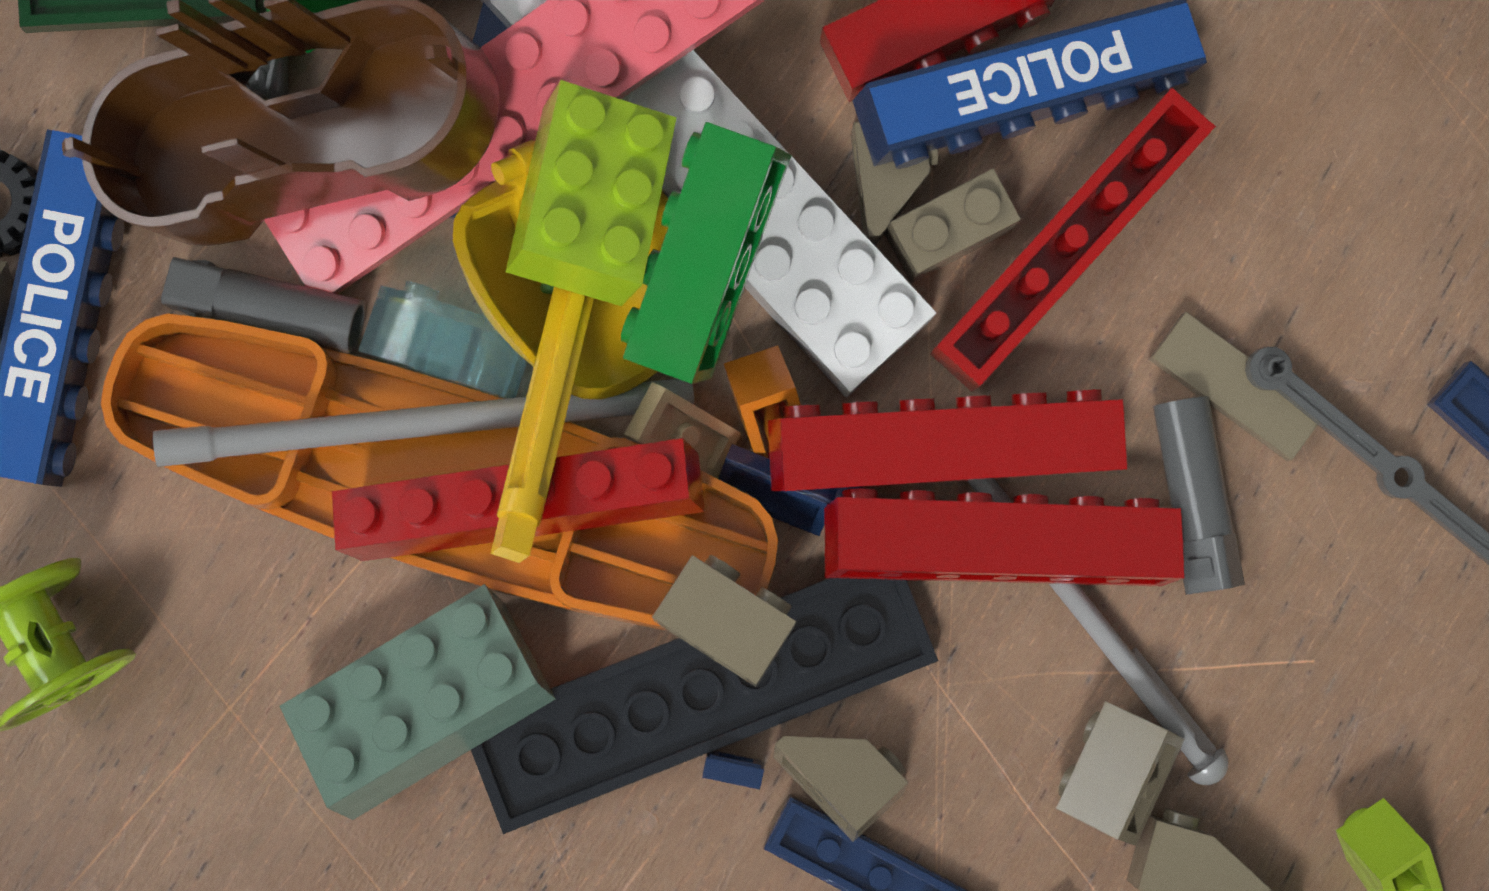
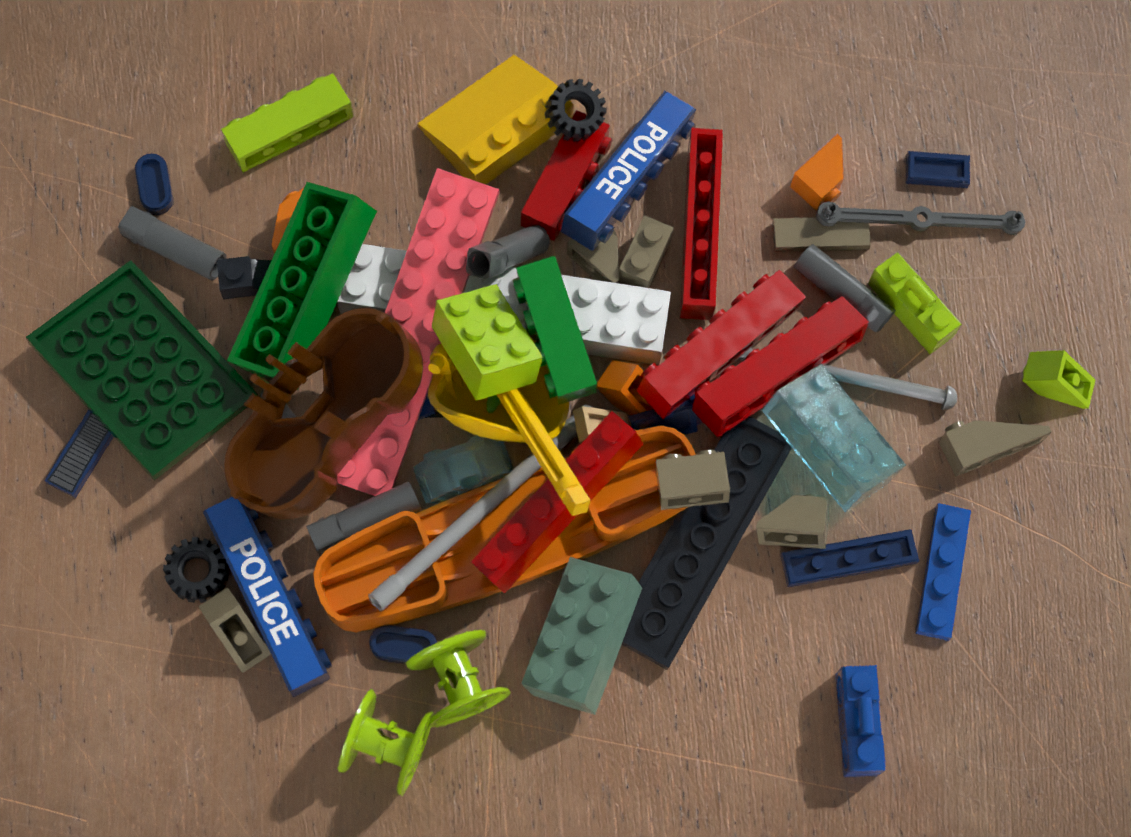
camera: 40 degrees left, 15 degrees down
dark blue tile [702,750,764,790] -> none
dark tan brick [1056,701,1185,846] -> none
none -> dark blue tile [369,625,437,664]
none -> lime piece [406,630,511,727]
none -> dark grey piece [466,225,550,279]
none -> clear light blue brick [761,364,906,512]
none -> orange slope [790,134,844,211]
none -> lime piece [868,252,962,355]

